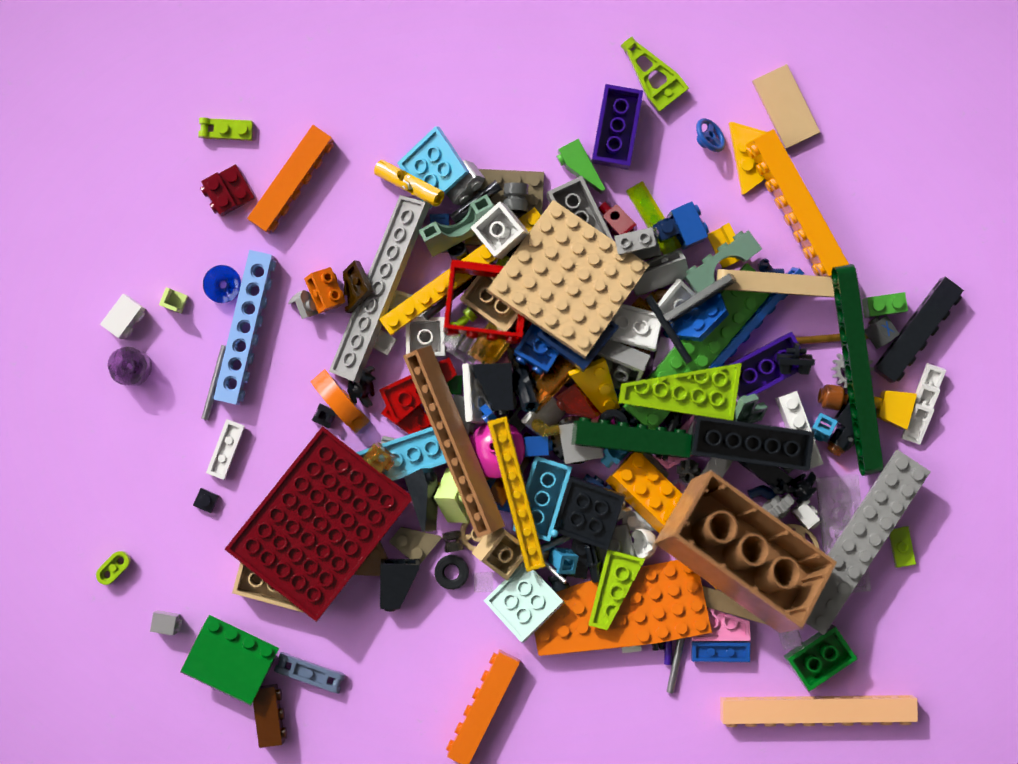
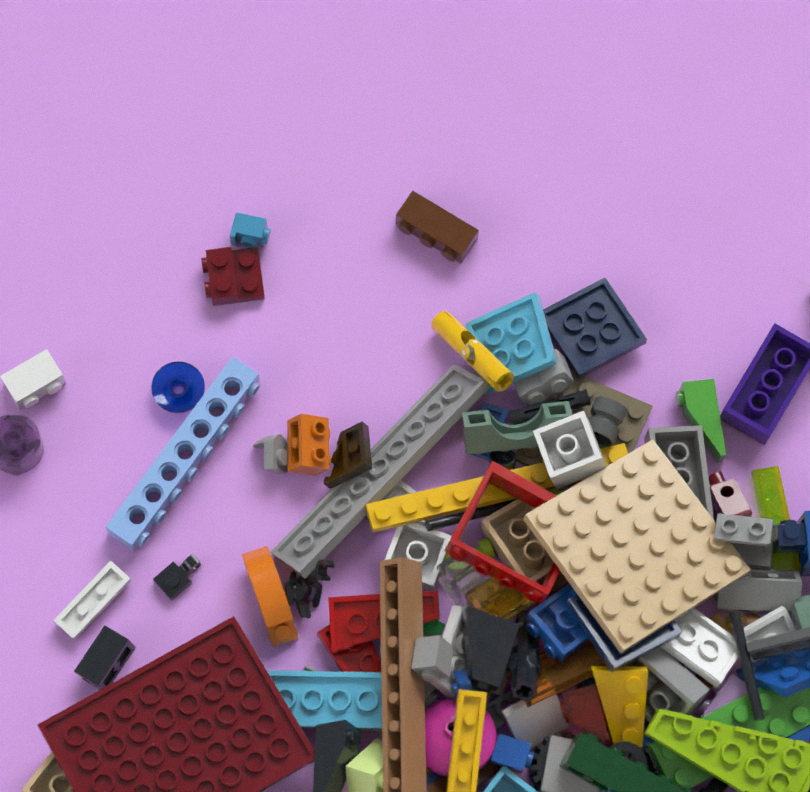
camera: 15 degrees right, 15 degrees down
yellowish green panel [159,287,189,314] -> none
black plate [193,488,219,513] -> none
lime plate [198,117,253,141] -> none
flat silver bar [201,345,226,420] -> none
orange brick [247,125,334,234] -> none
black tile [312,403,336,429] -> none
clear orange brick [362,442,396,473] -> none
white plate [373,330,397,356] -> none
clear yellow arm [532,419,560,437] -> none
none -> black hinge [74,625,136,690]
none -> black plate [153,553,201,601]
none -> dark azure brick [230,212,271,248]
none -> reddish brown brick [395,190,479,263]
none -> light grey brick [411,635,454,682]
none -> dark blue plate [543,277,647,379]

